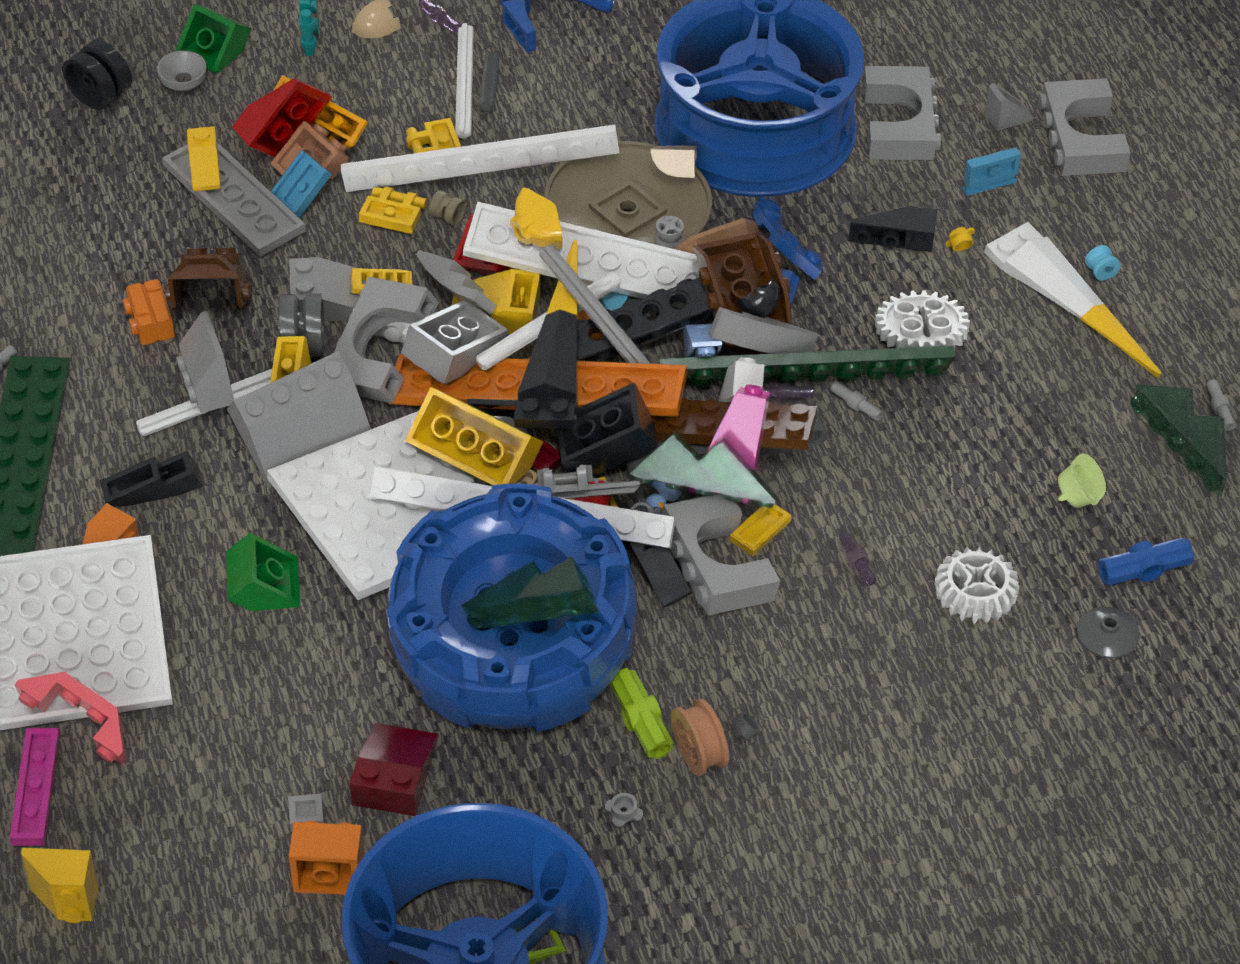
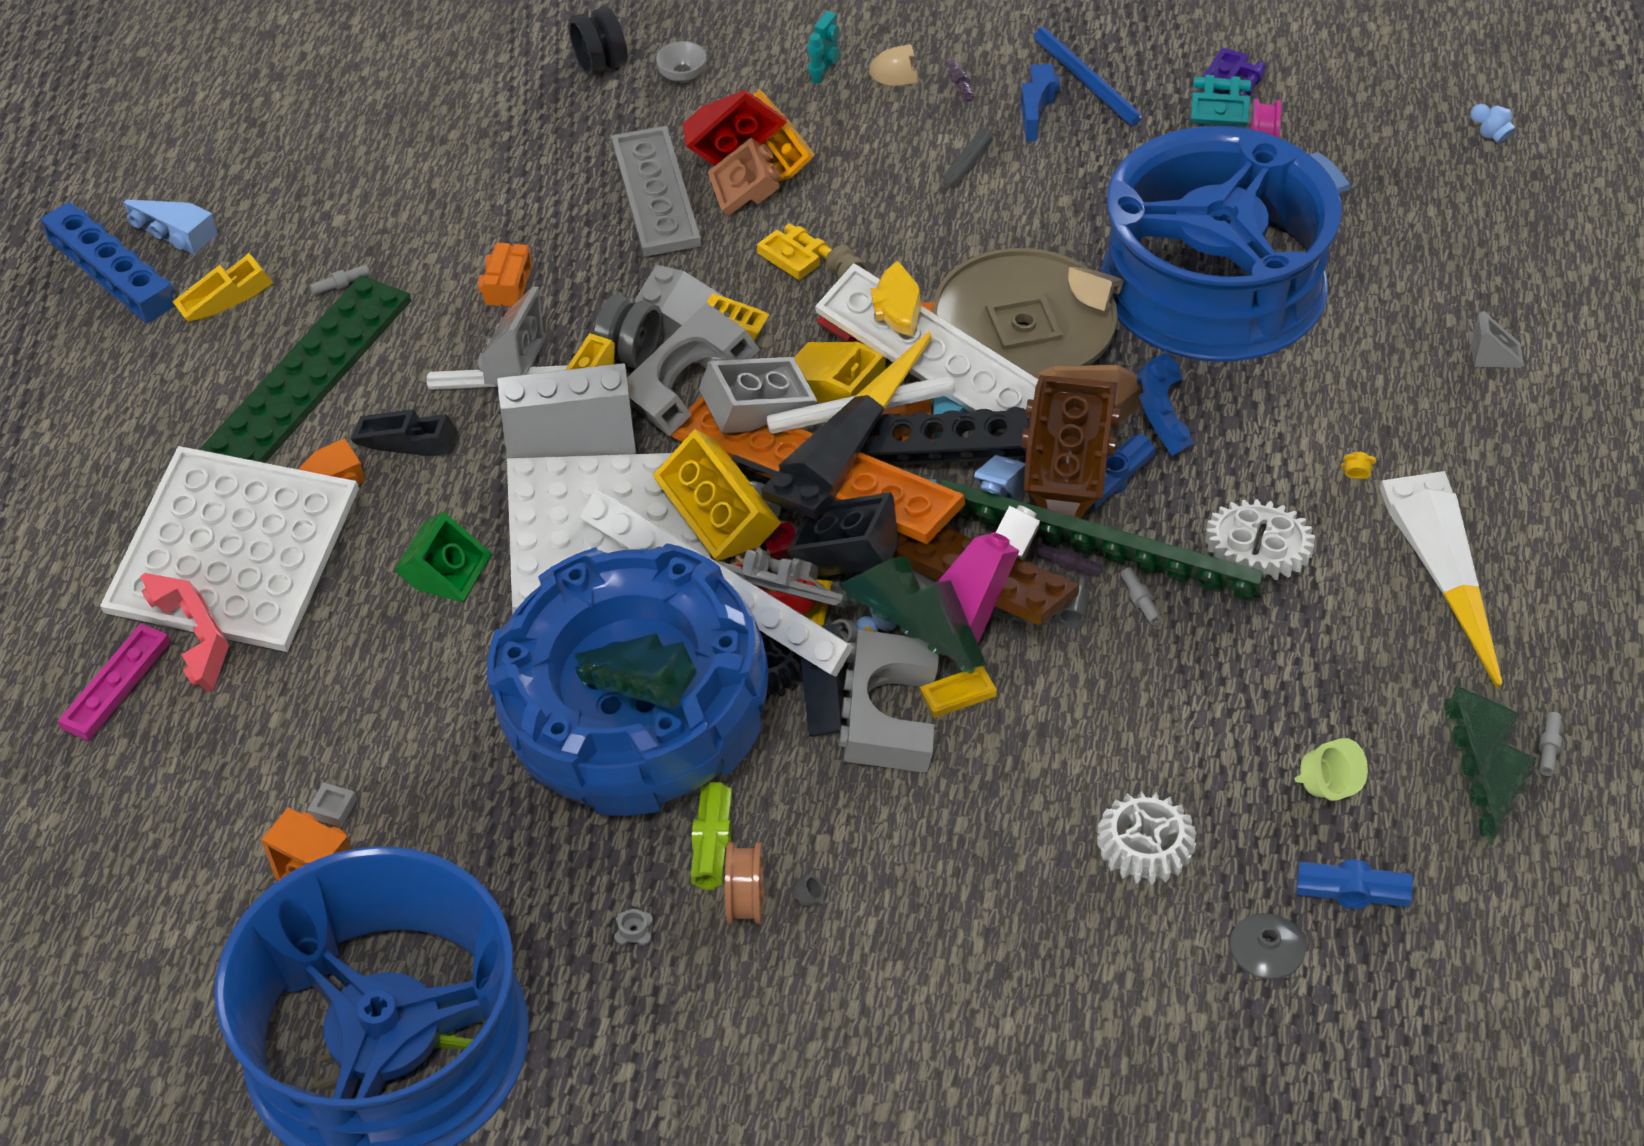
camera: 30 degrees right, 0 degrees up
yellow slope [21,848,99,923] -> none
reddish brown slope [166,248,252,308] -> none
green slope [175,4,252,74] -> none
yellow slope [187,126,221,191] -> none
dark azure plate [271,150,332,218] -> none
white plate [341,125,619,192] -> none
dark red slope [350,723,439,816] -> none
yellow plate [406,118,461,154] -> none
light grey slope [416,250,497,315] -> none
white axle [455,23,474,140] -> none
light grey axle [539,245,651,364] -> none
light grey wheel [655,216,684,249] -> none
light grey slope [708,307,818,354] -> none
black hair [736,279,781,318] -> none
clear purple bar [840,533,877,586] -> none
black slope [848,206,938,252] -> none
light grey arch [863,66,941,160] -> none
dark azure plate [962,147,1021,196] -> none
light grey arch [1038,78,1131,176] -> none
medium azure wheel [1085,245,1121,281] -> none

